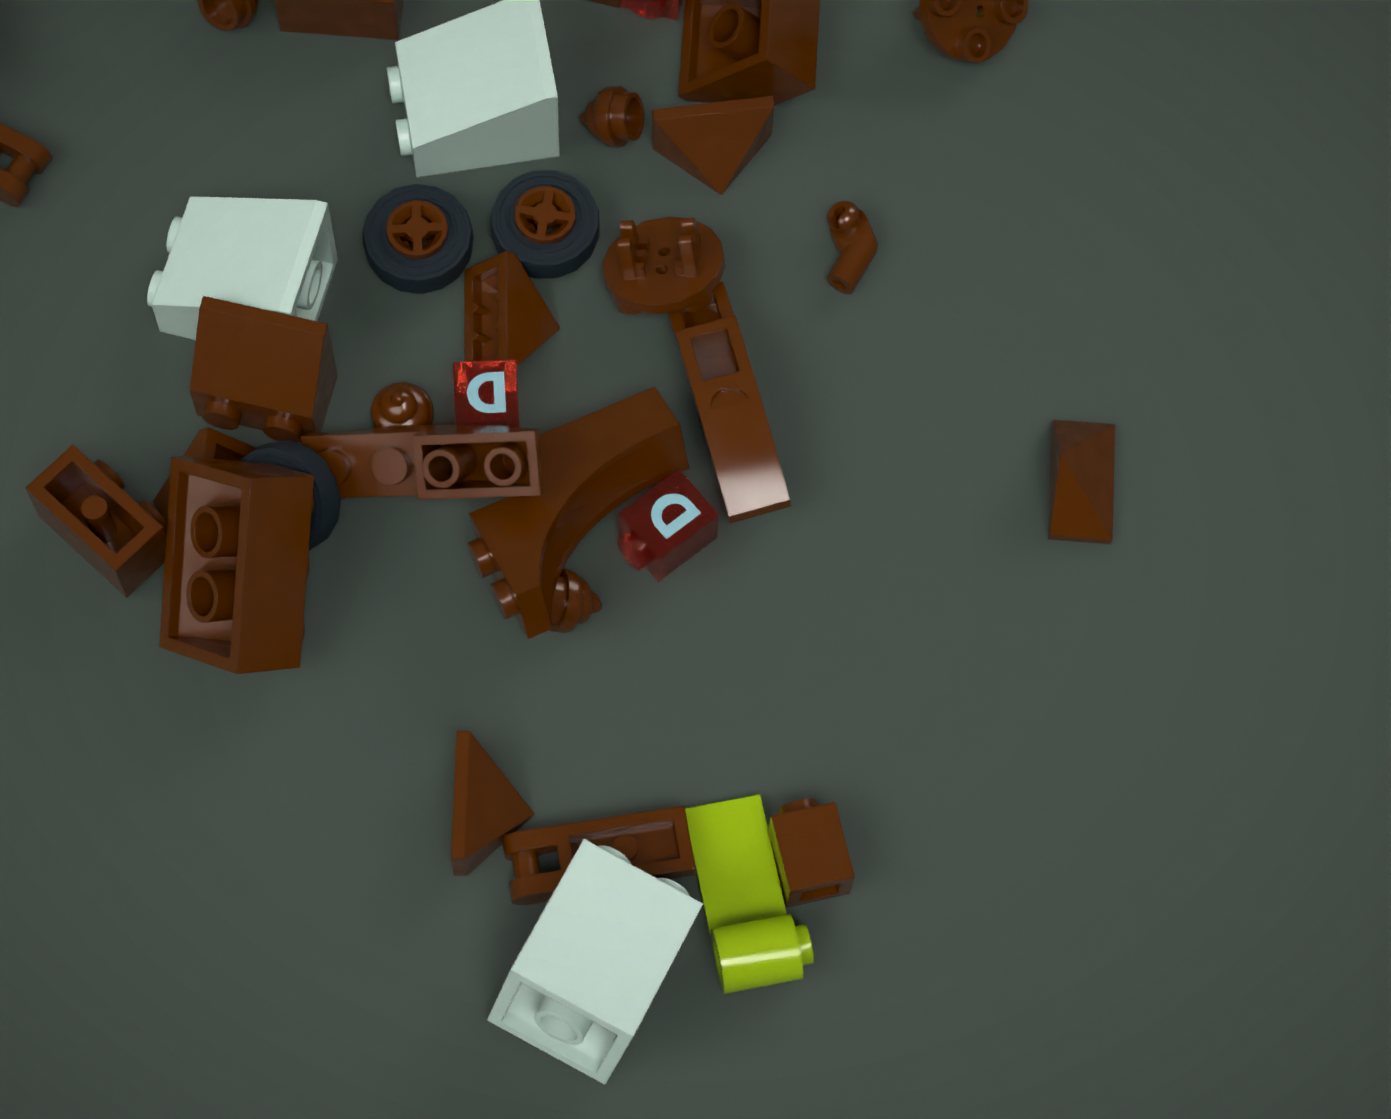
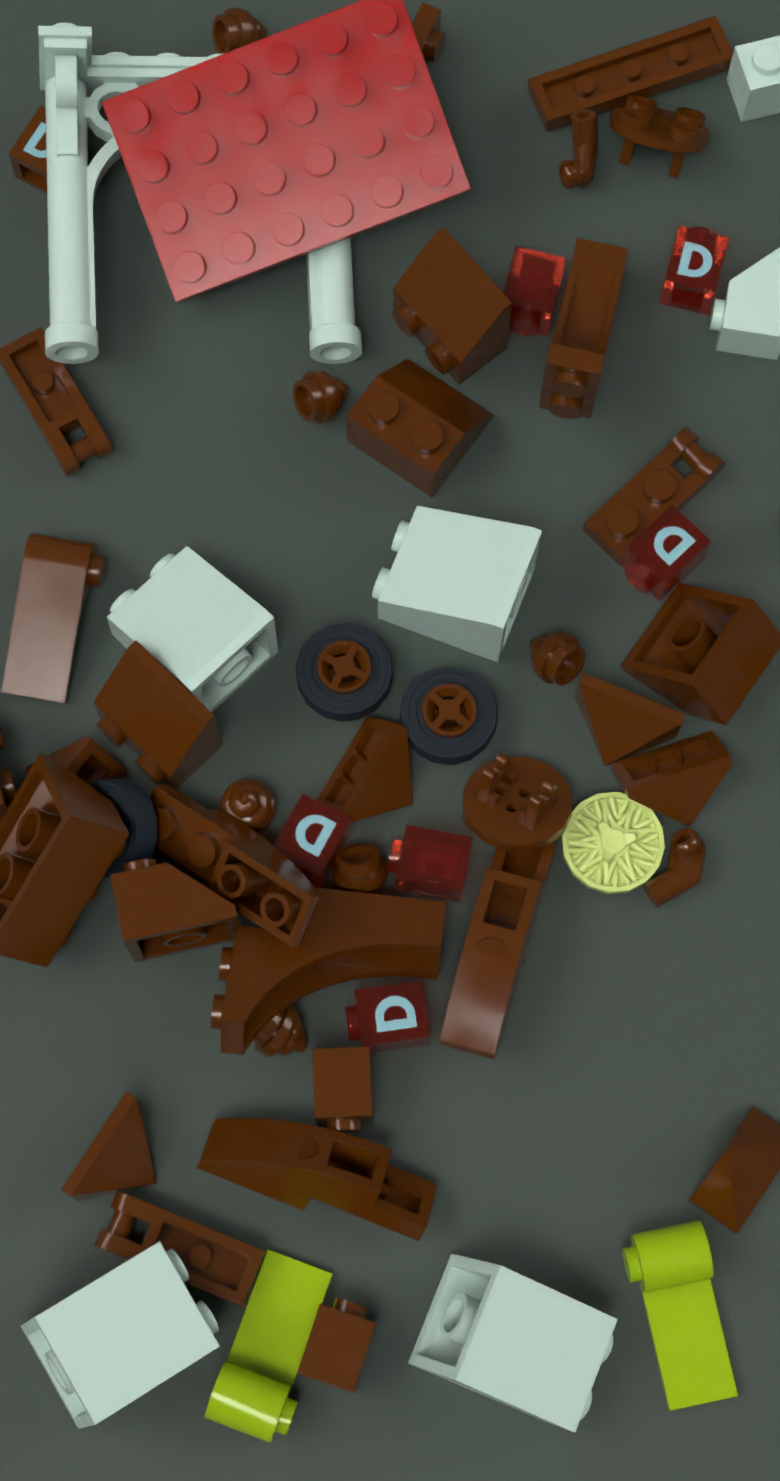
camera: 35 degrees right, 5 degrees up
none -> door [1,533,106,703]
none -> reddish brown slope [110,859,240,963]
none -> reddish brown slope [197,1118,437,1241]
none -> reddish brown brick [312,1046,373,1134]
none -> reddish brown plate [331,844,388,894]
none -> clear red brick [387,825,473,903]
none -> light aqua slope [408,1253,618,1433]
none -> yellowish green wheel [561,792,665,894]
none -> reddish brown slope [610,731,733,827]
none -> lime door [622,1220,738,1411]

